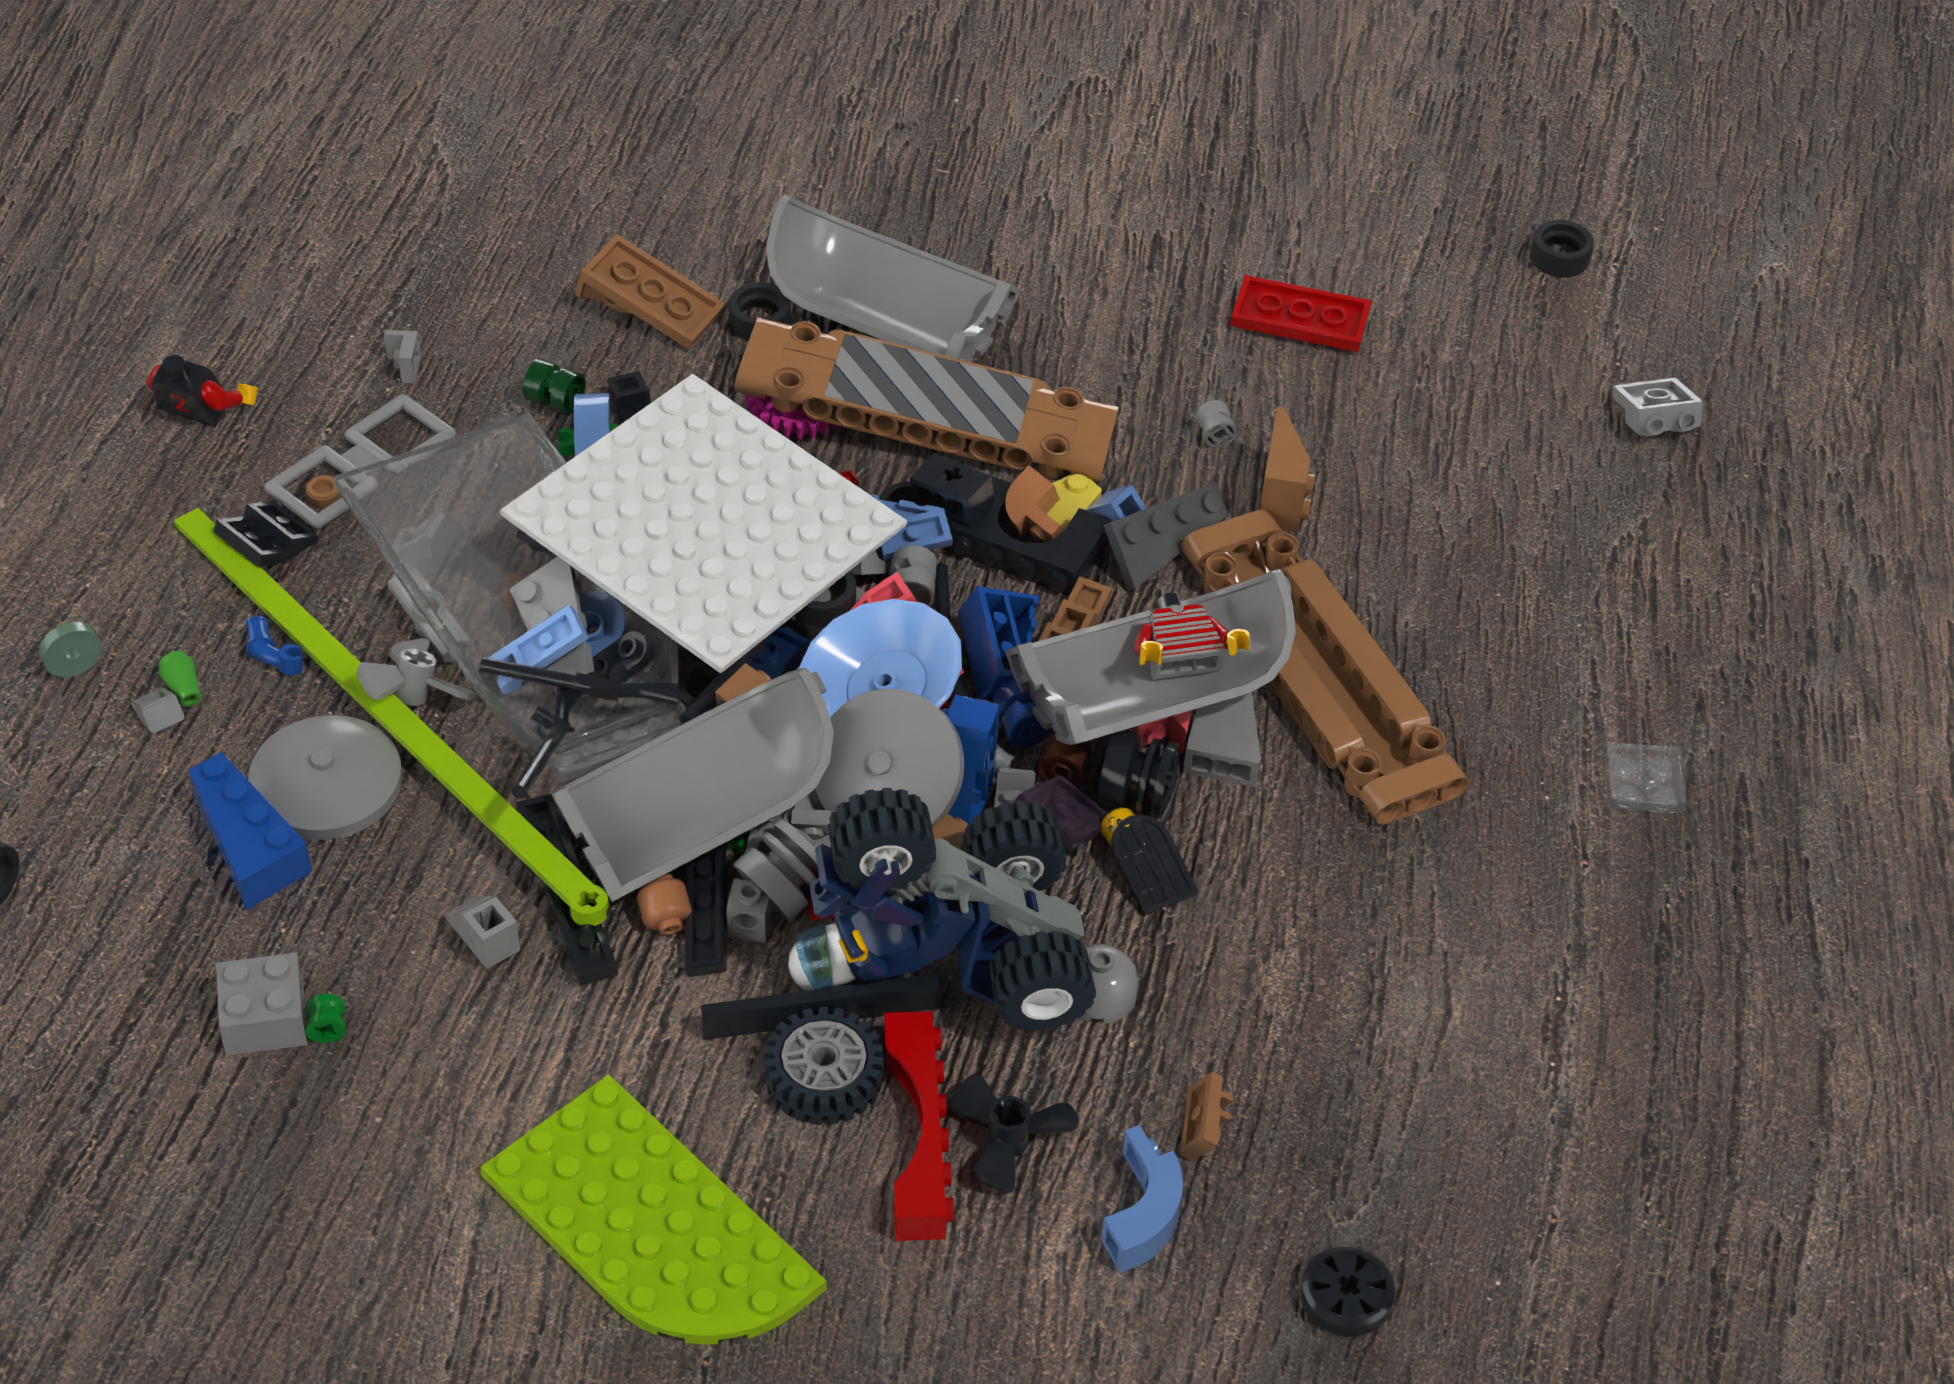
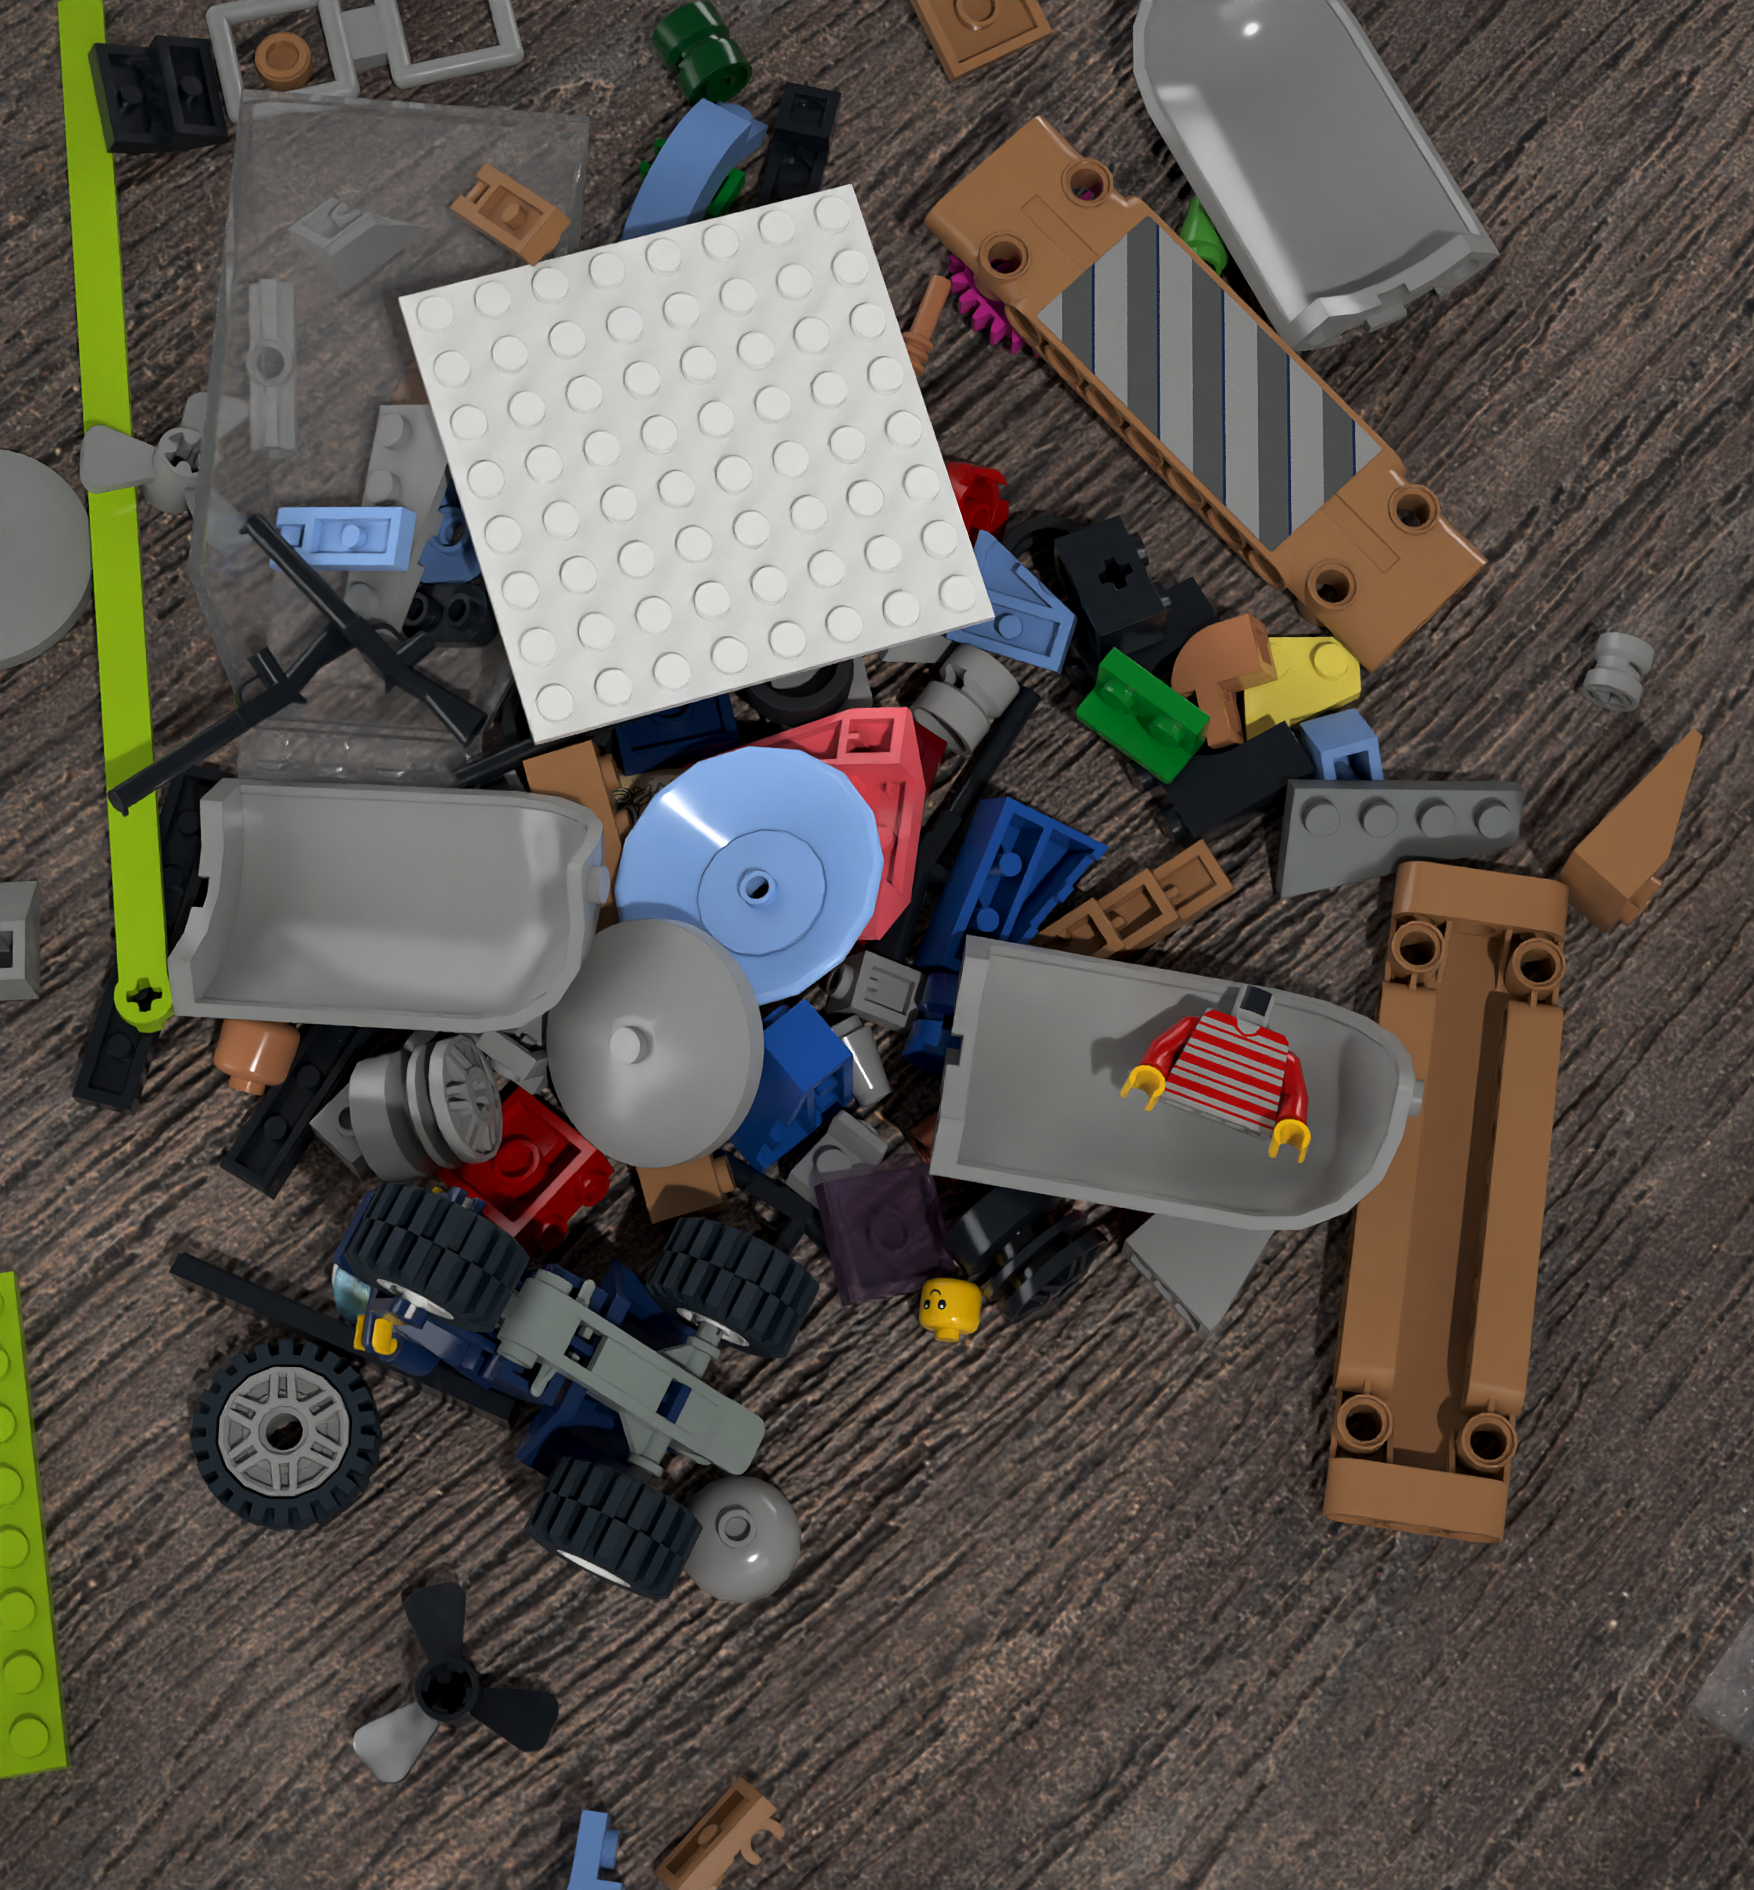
camera: 35 degrees right, 25 degrees up
blue piece [245,616,303,675] -> none
black tyre [728,282,791,341] -> none
red arch [884,1011,954,1241] -> none
black window [1111,814,1199,916] -> none
none -> medium nougat plate [449,163,571,267]
none -> green bracket [1076,647,1211,784]

